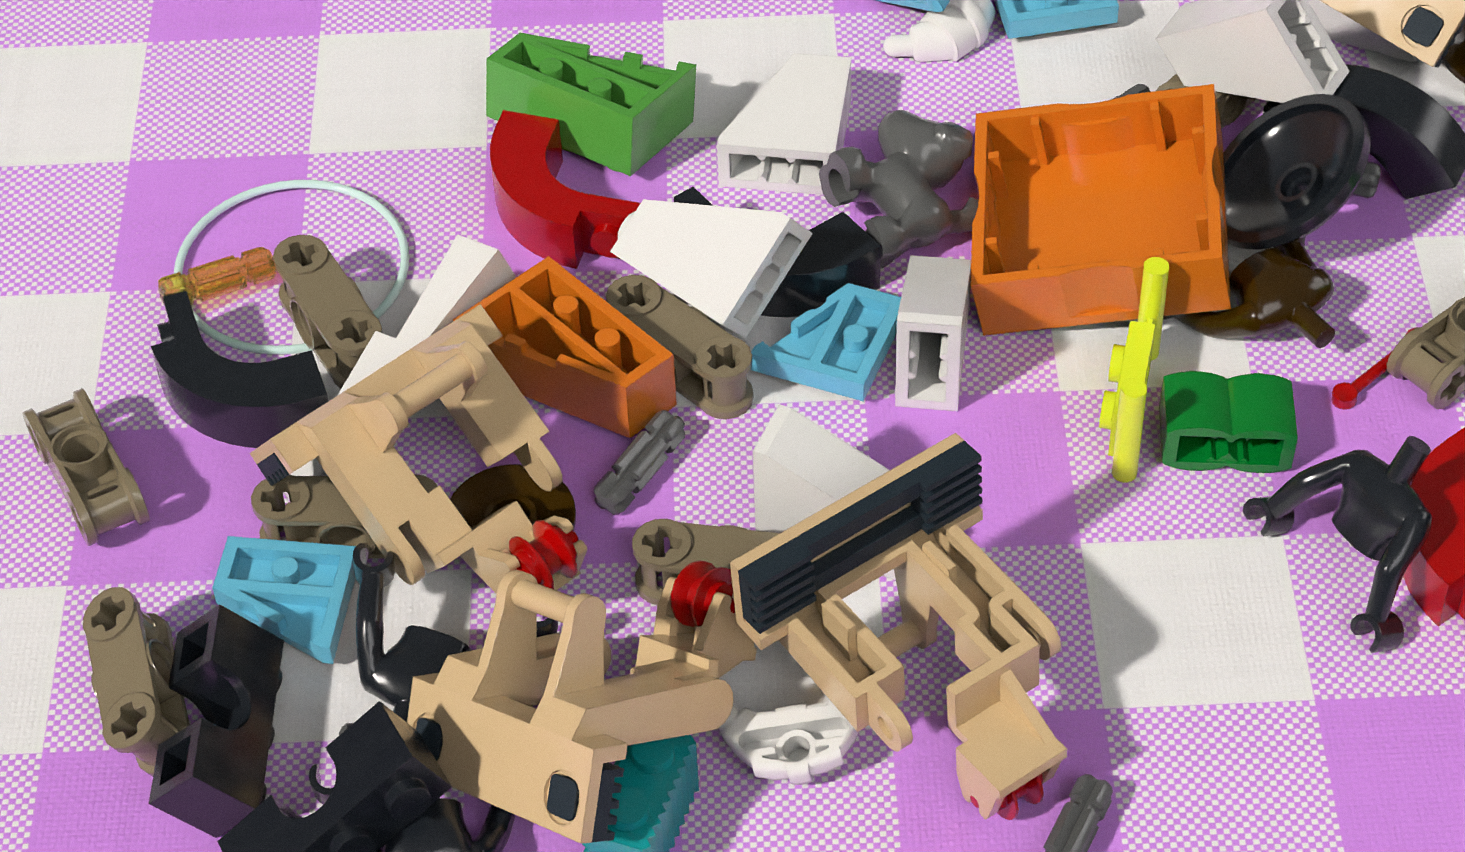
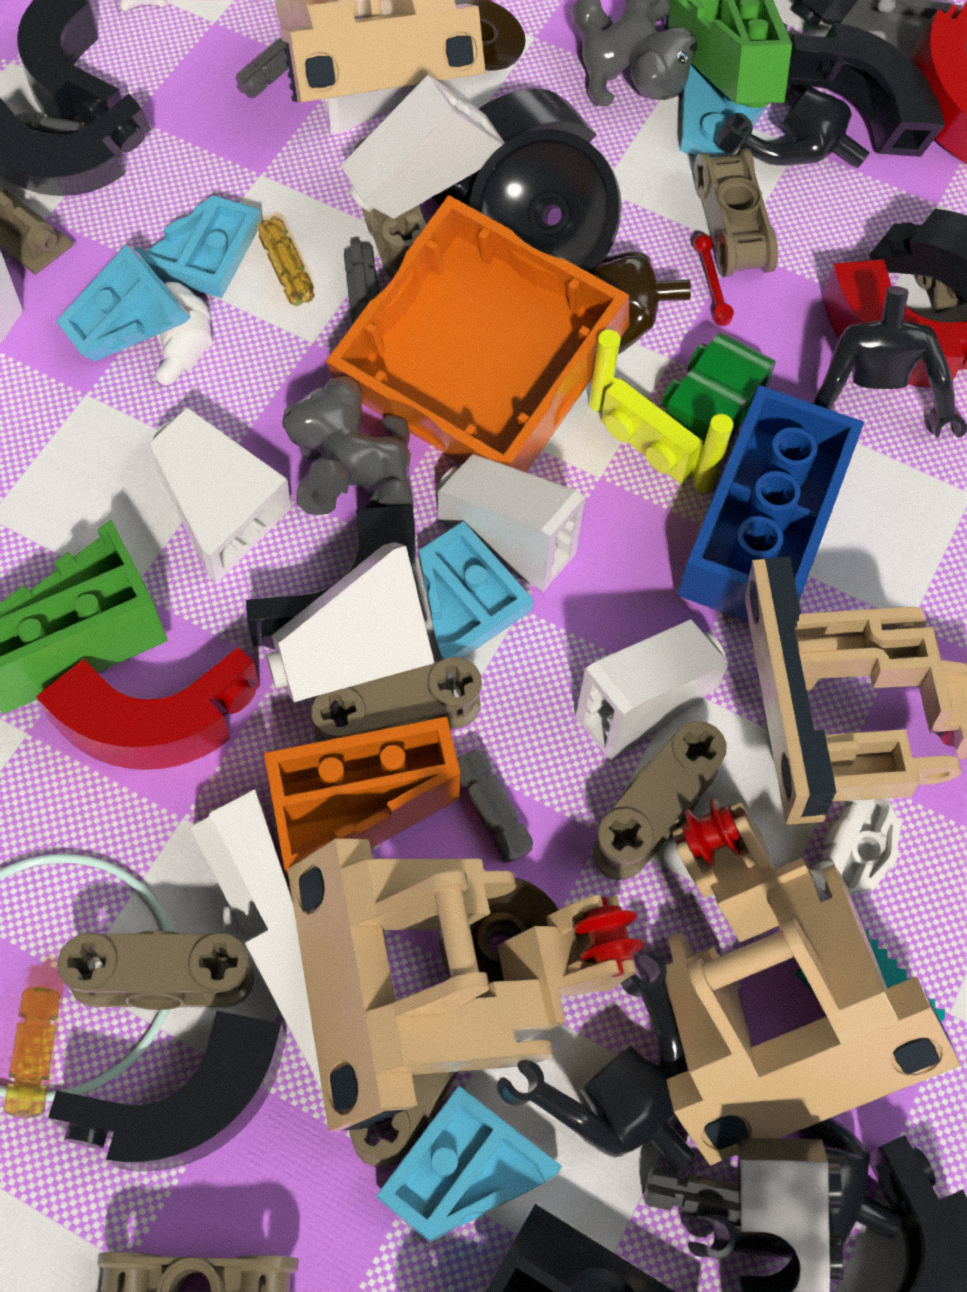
camera: 65 degrees left, 15 degrees up
none -> clear yellow axle [257,216,315,306]
none -> blue brick [677,385,864,622]

